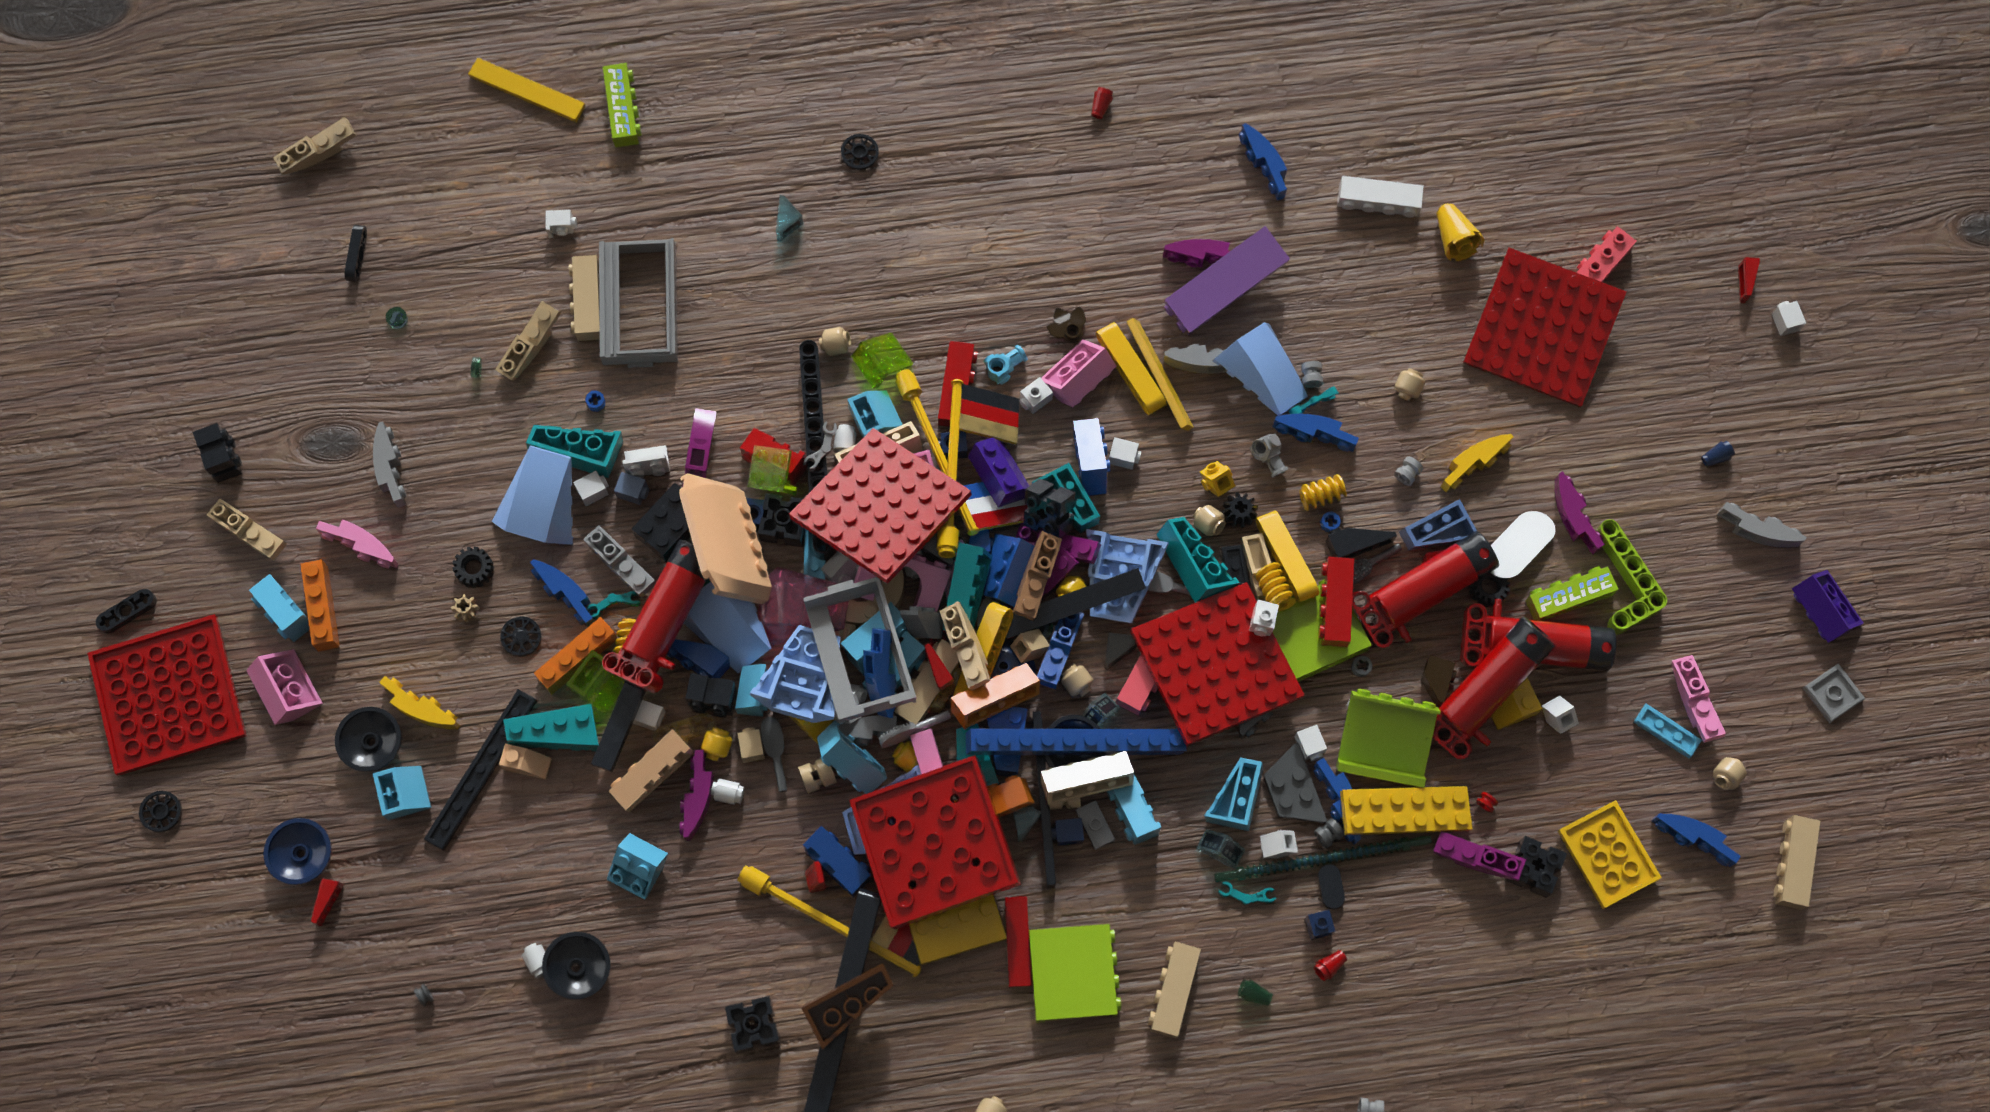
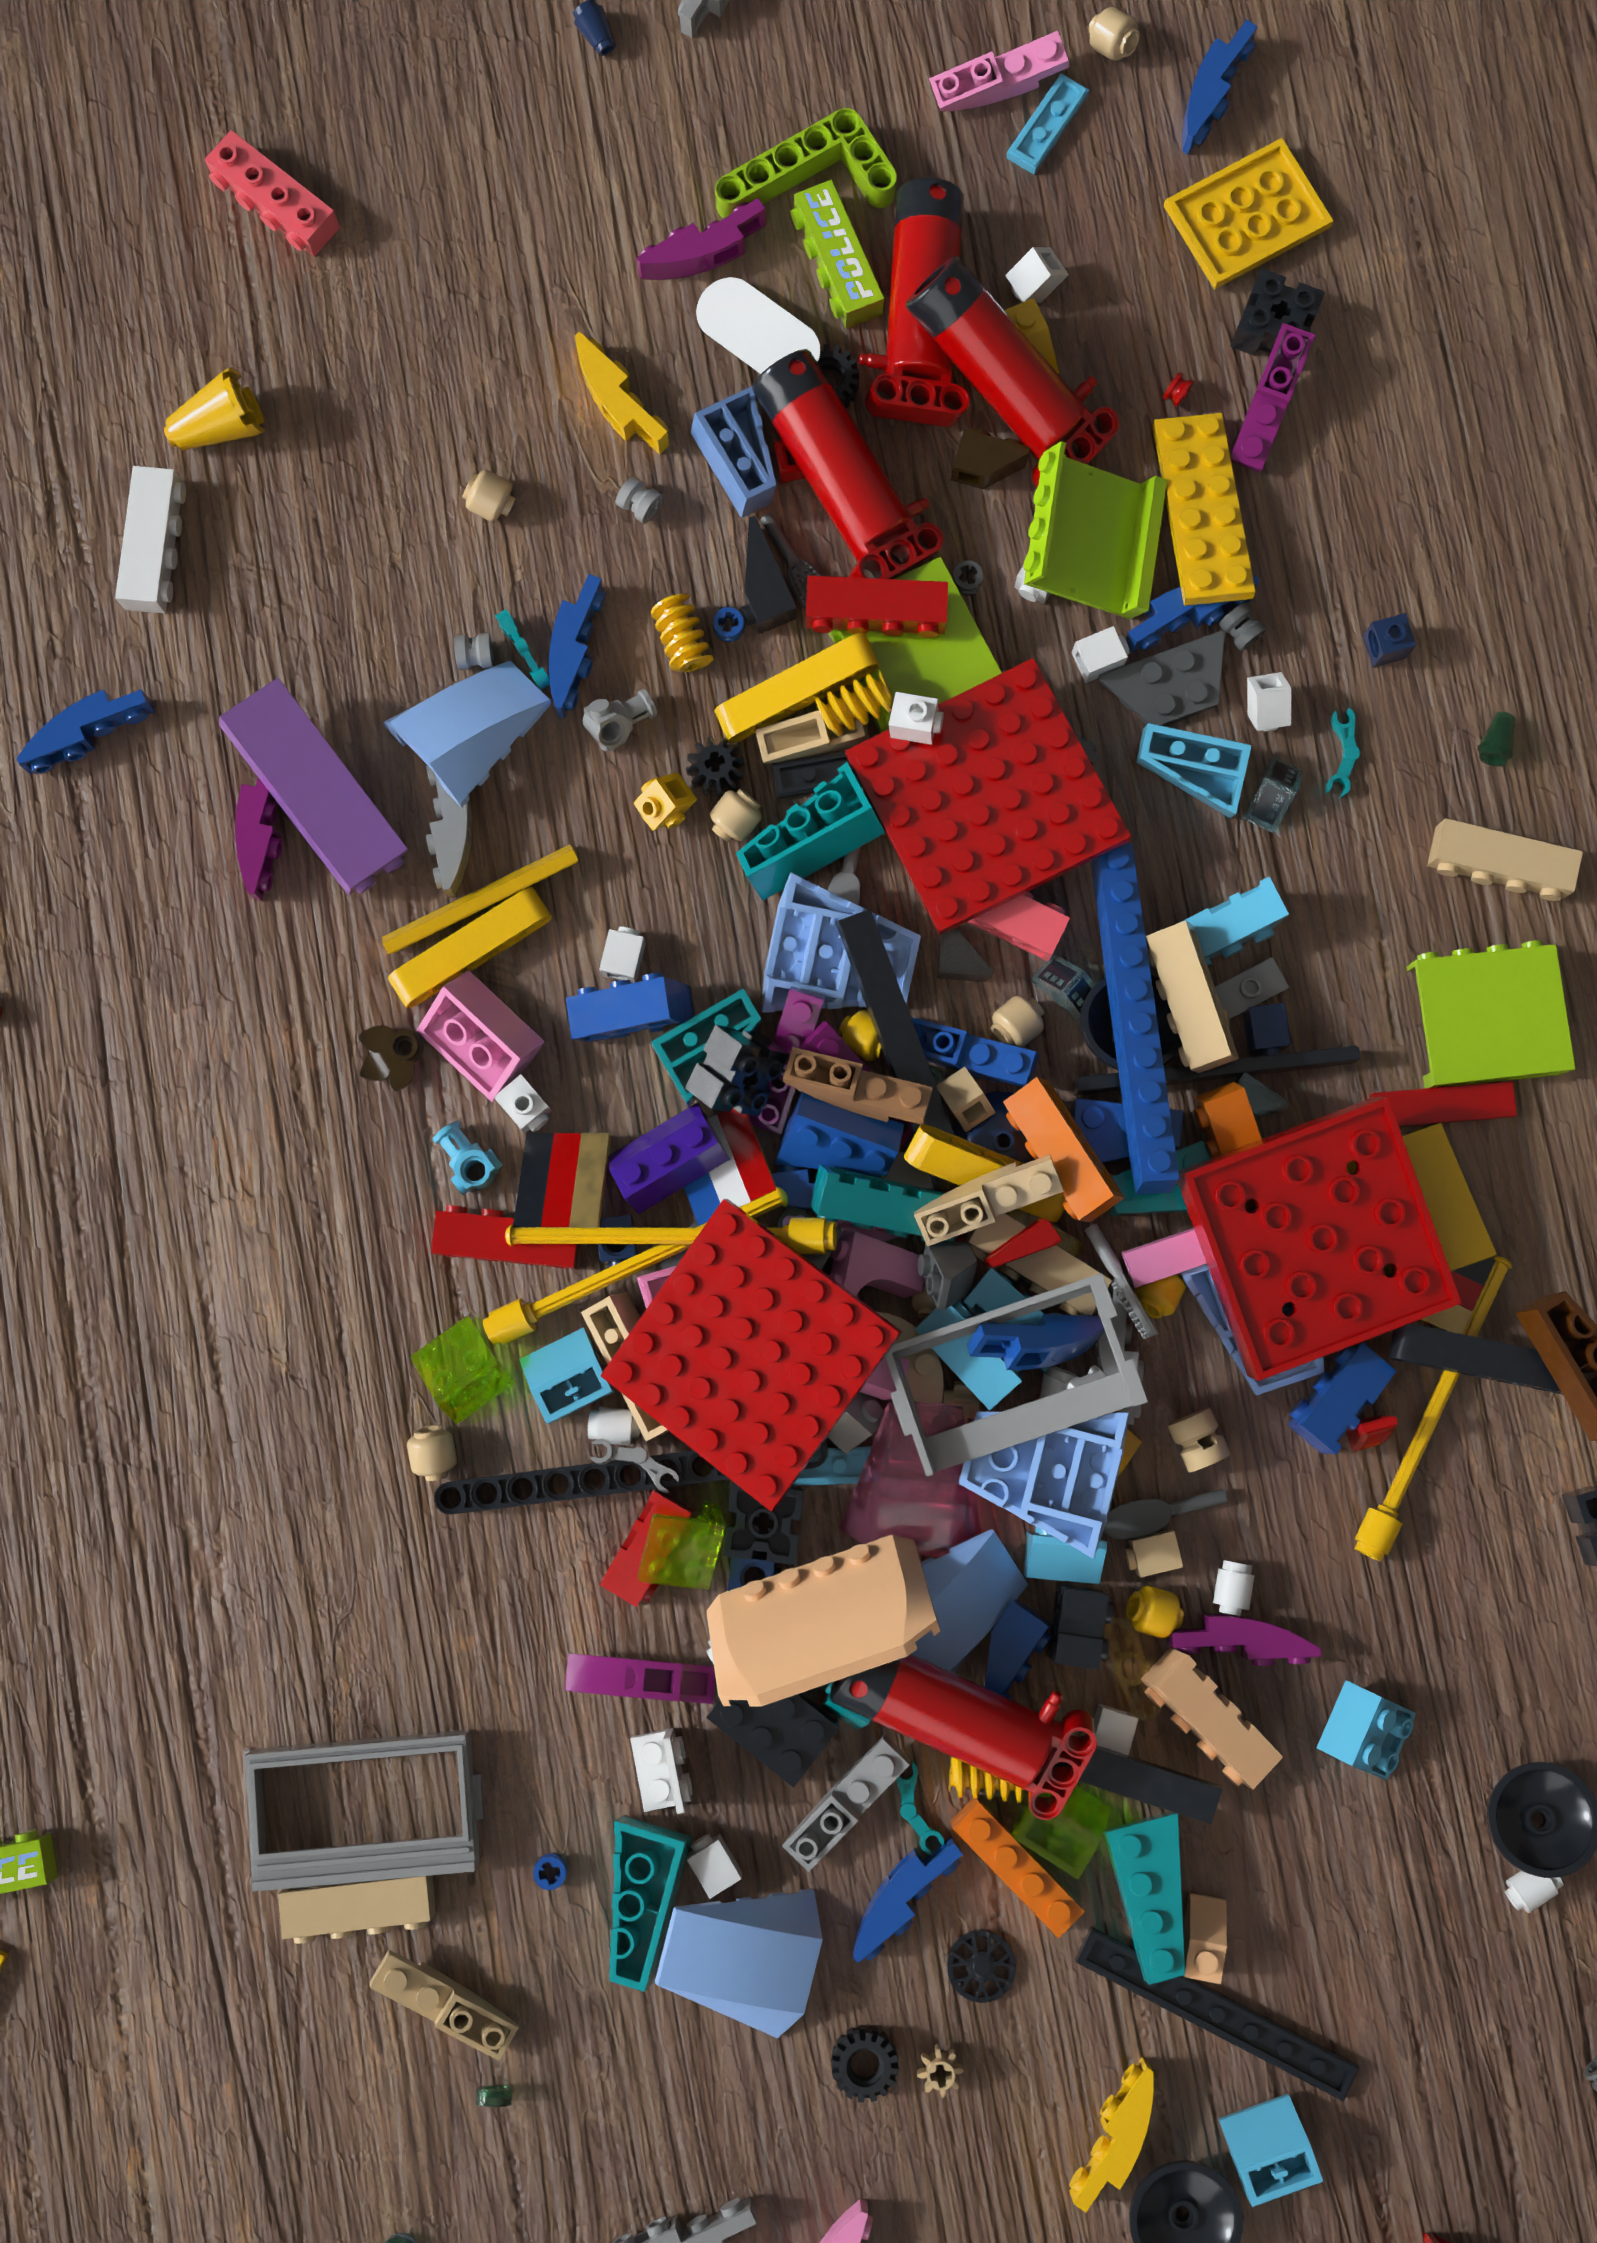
camera: 90 degrees left, 10 degrees up
white brick [546,210,577,238] -> none
sand blue brick [614,472,649,505] -> none
clear light blue slope [776,195,804,241] -> none
medium azure wedge [817,720,887,794] -> none
black wheel [841,134,879,170] -> none
hose [1214,835,1432,882] -> none
red cone [1314,950,1347,981] -> none
black tile [1318,864,1345,910] -> none
red plate [1463,247,1627,408] -> none

